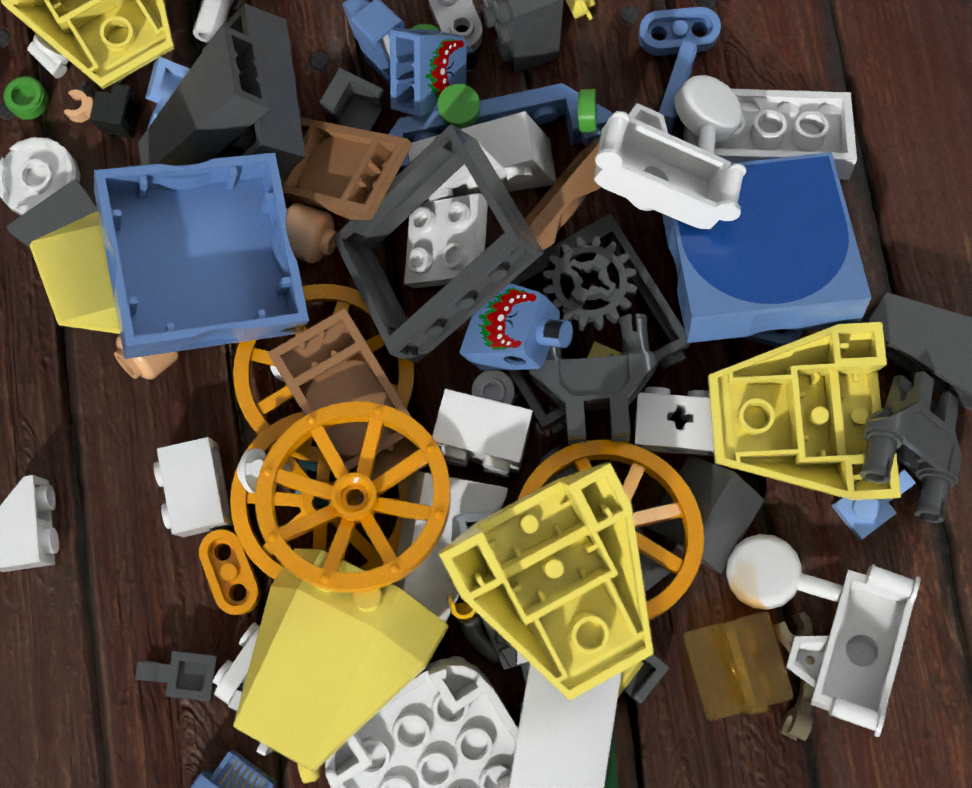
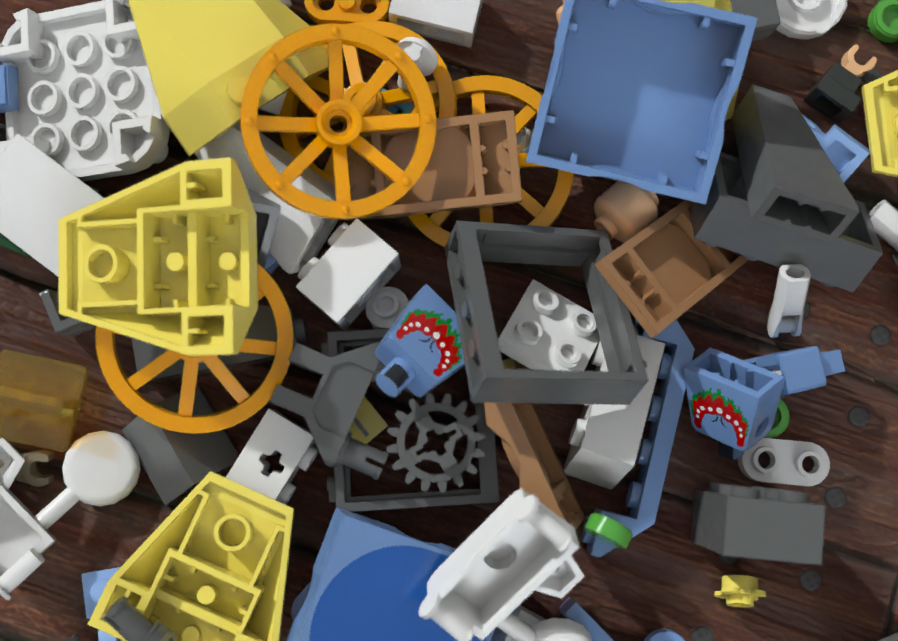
camera: 105 degrees right, 5 degrees up
dark grey panel [320,68,387,131] -> none
bright green tile [438,84,480,129] -> none
none -> white bar [767,264,811,338]

